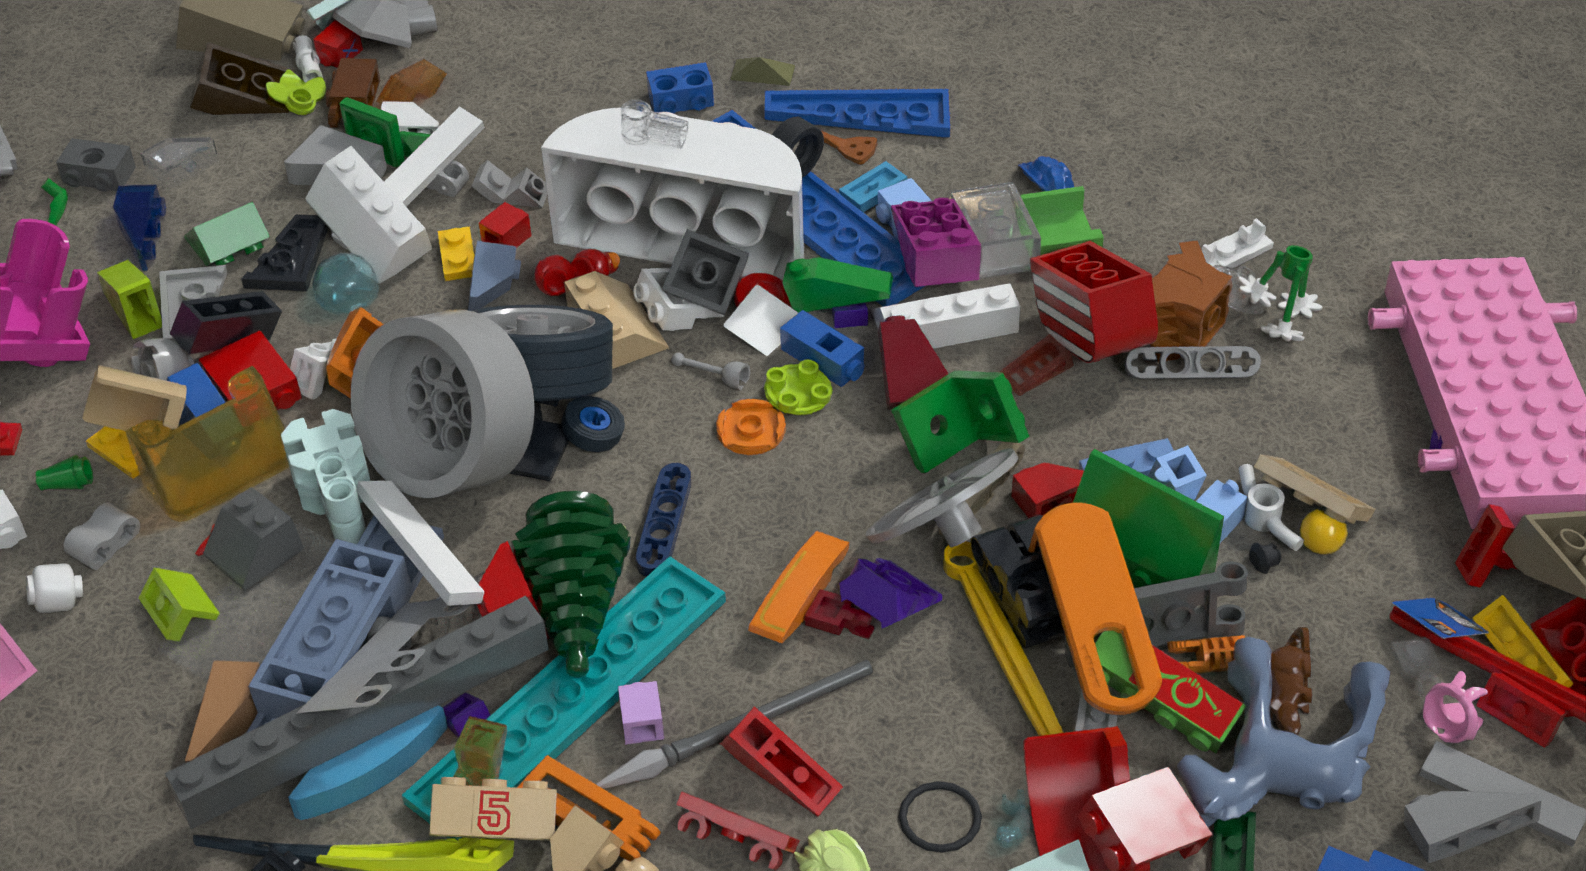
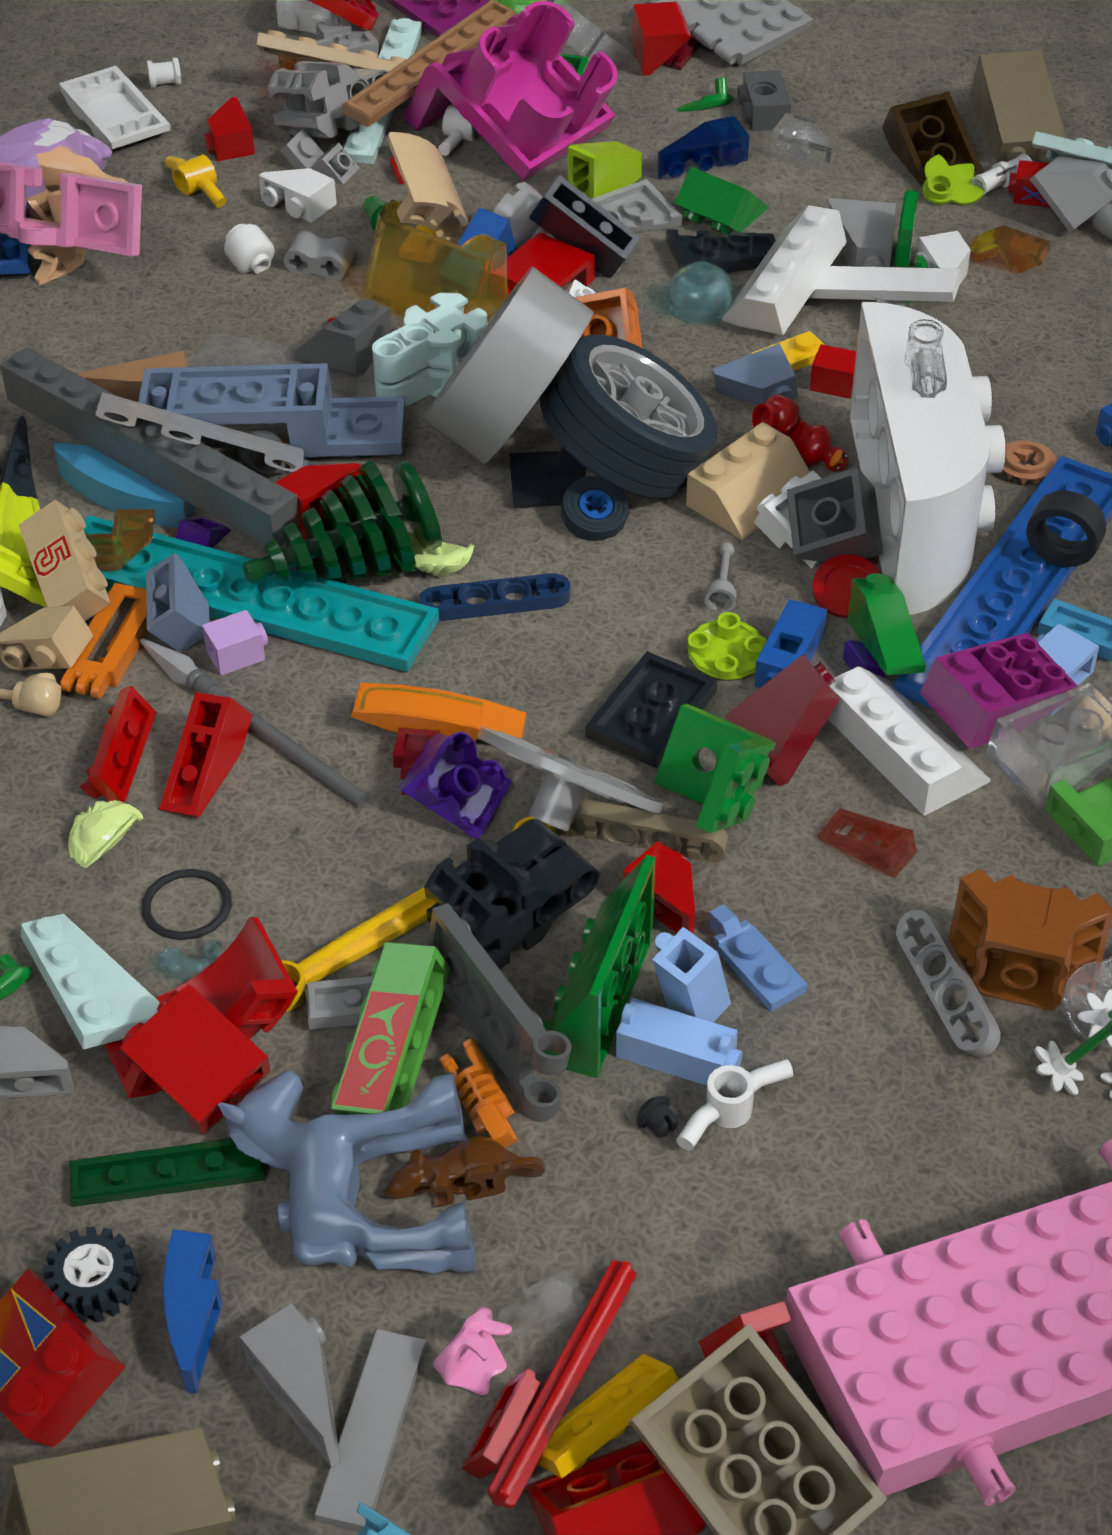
camera: 70 degrees right, 0 degrees up
lime panel [138,568,220,641] -> none
reddish brown hinge [326,58,381,128] -> none
white tile [356,480,484,606] -> none
orange tile [716,399,786,455] -> none
white sticker [724,285,798,356] -> none
orange piece [1028,503,1162,715] -> none
red brick [1030,241,1158,363] -> none
tan plate [1254,454,1375,524] -> none
yellow piece [1300,509,1348,555] -> none
blue sticker [1392,598,1489,638] -> none
none -> sand blue slope [146,553,209,650]
none -> black plate [585,651,718,768]

